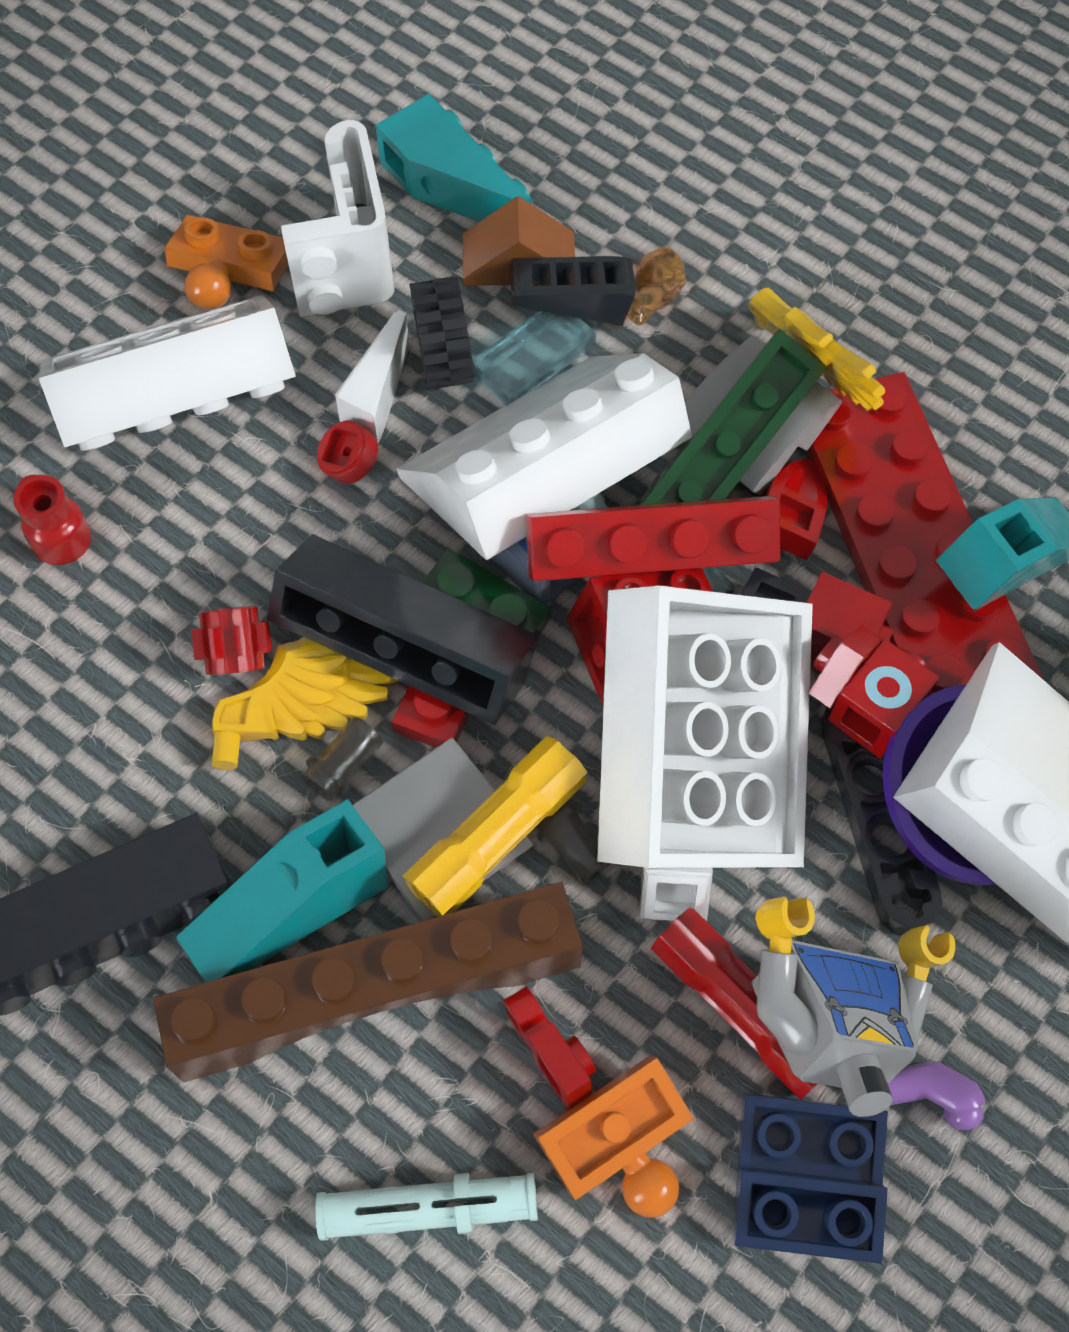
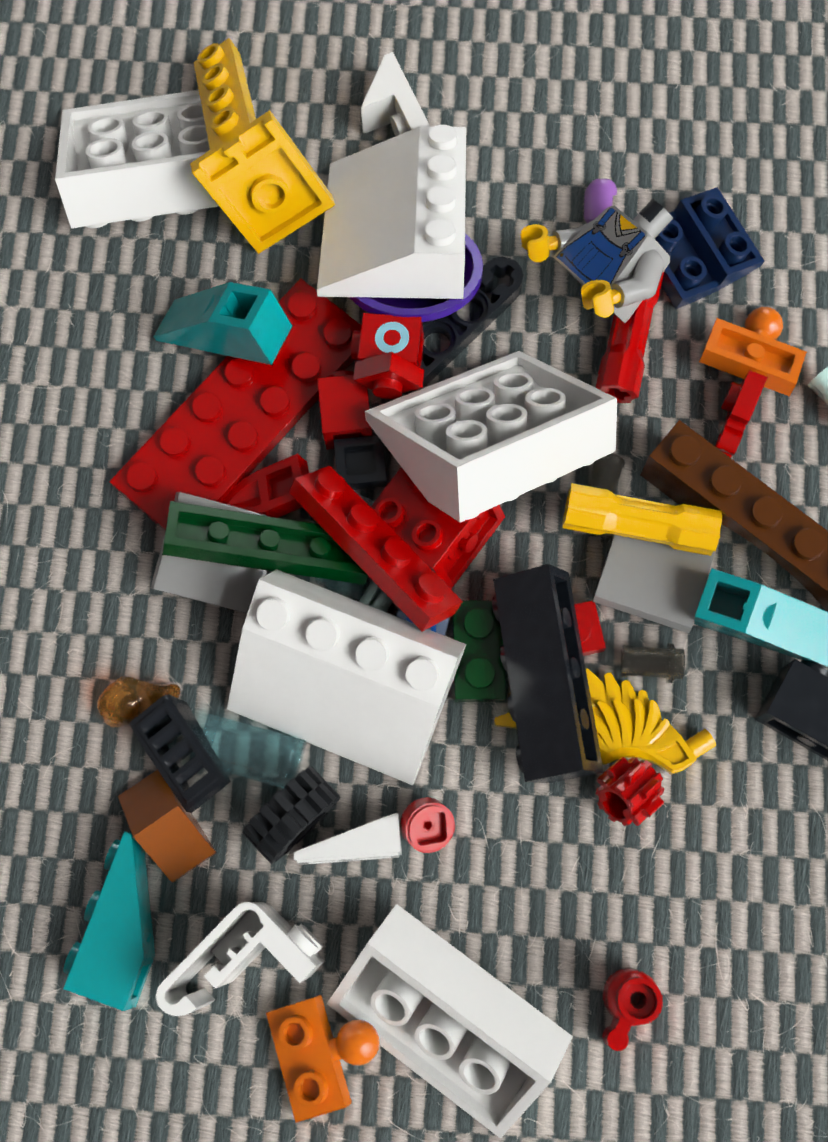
camera: 120 degrees left, 10 degrees up
yellow animal [748,287,885,411] -> none

